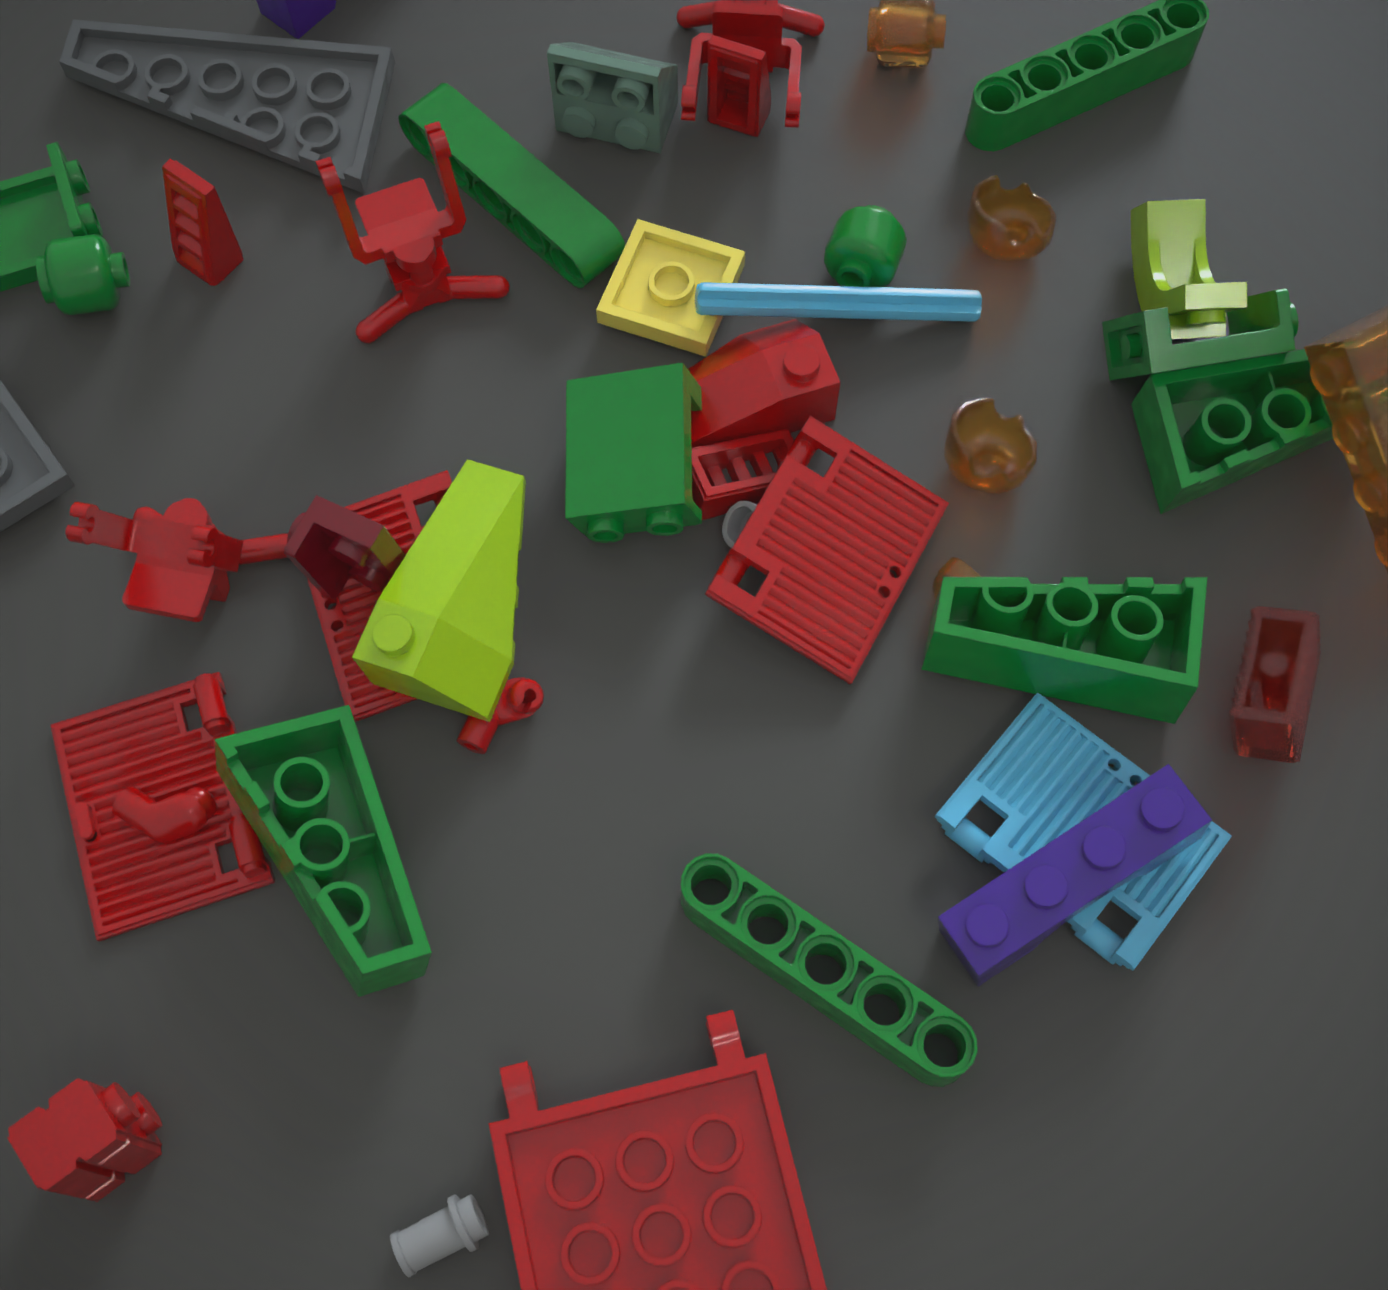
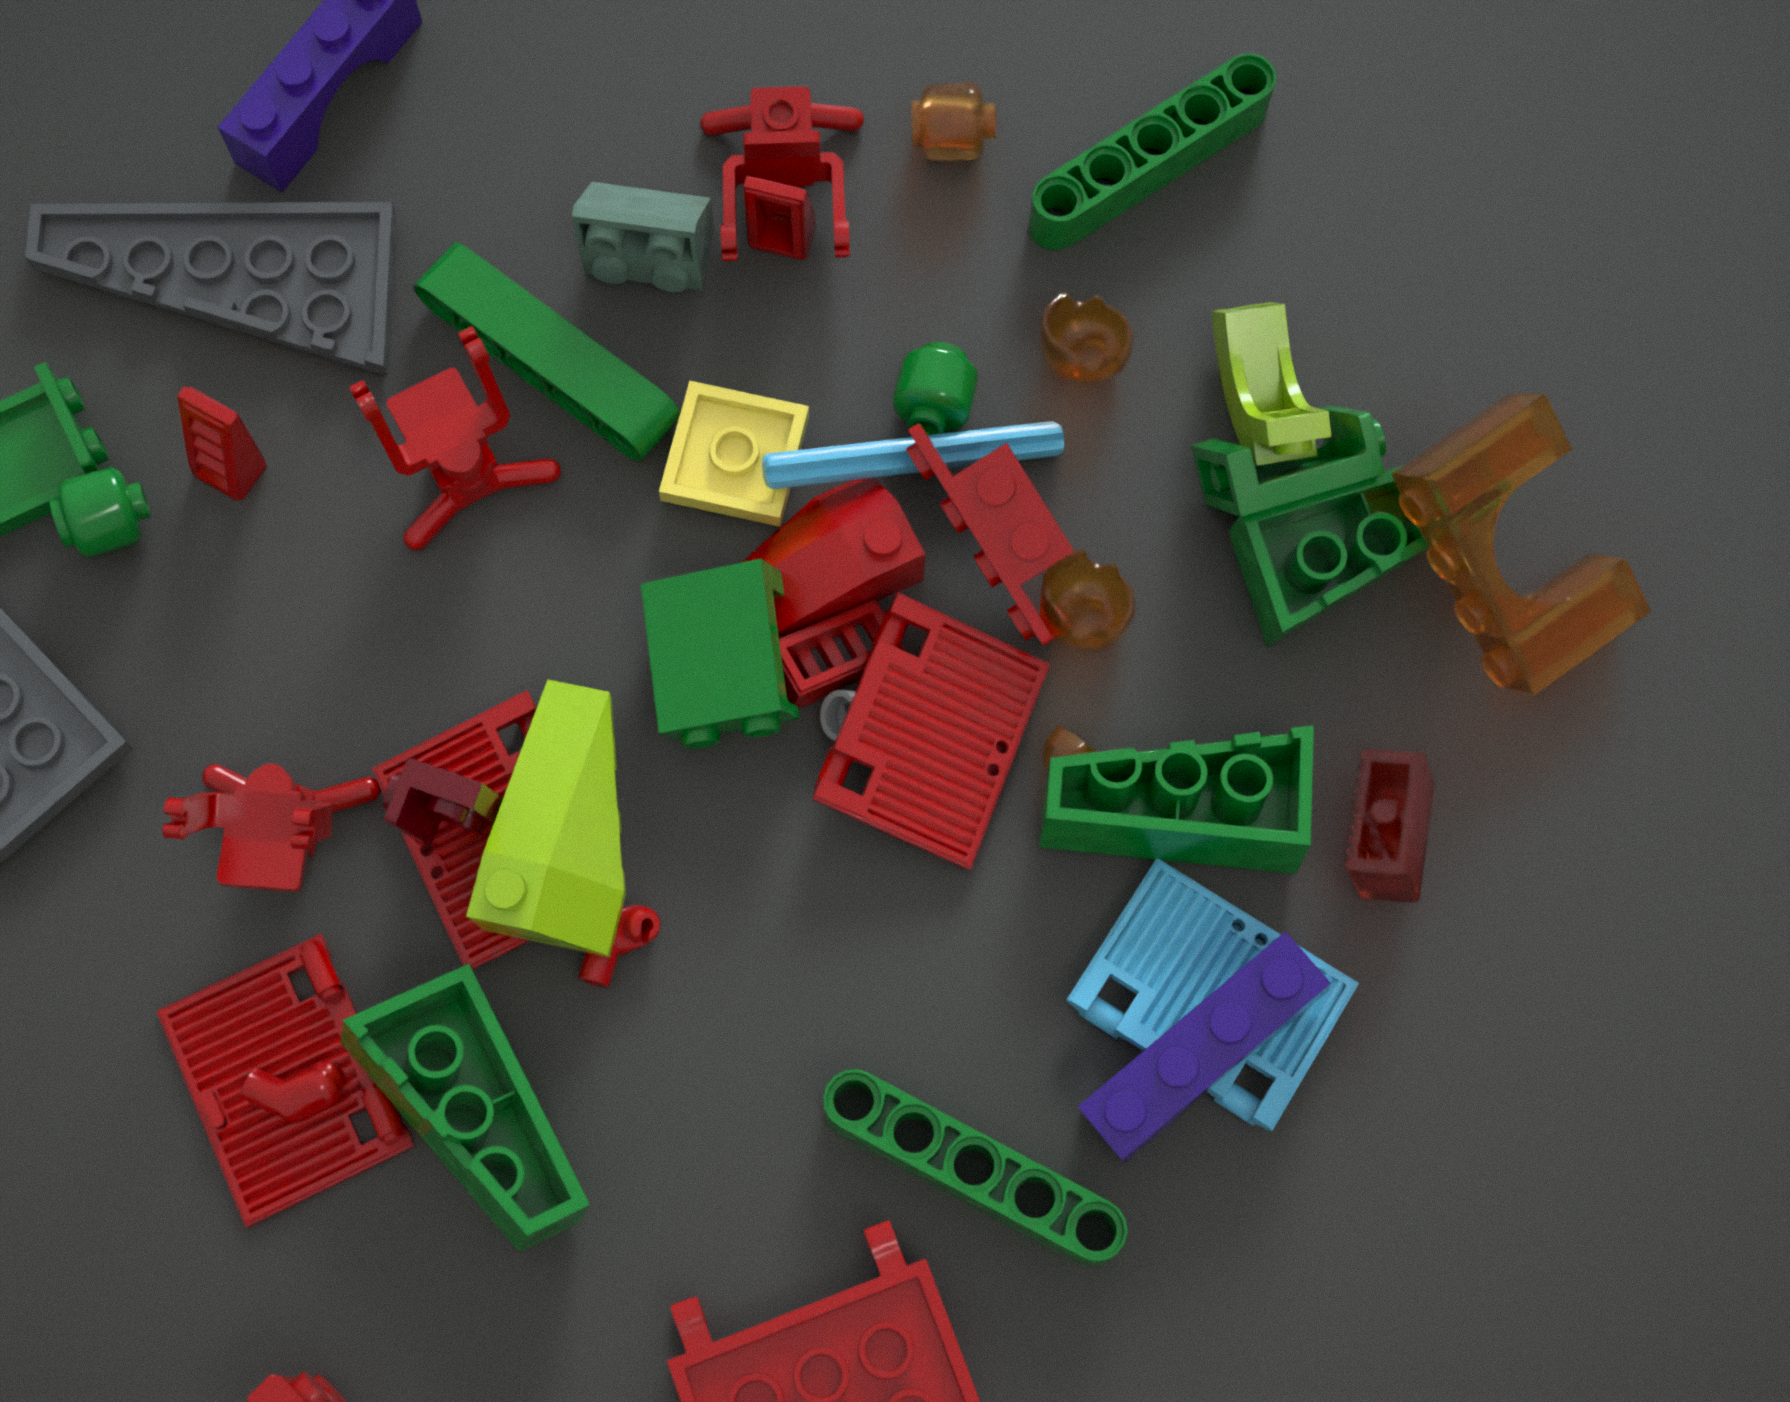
camera: 10 degrees left, 5 degrees up
none -> red bracket [906,423,1075,646]

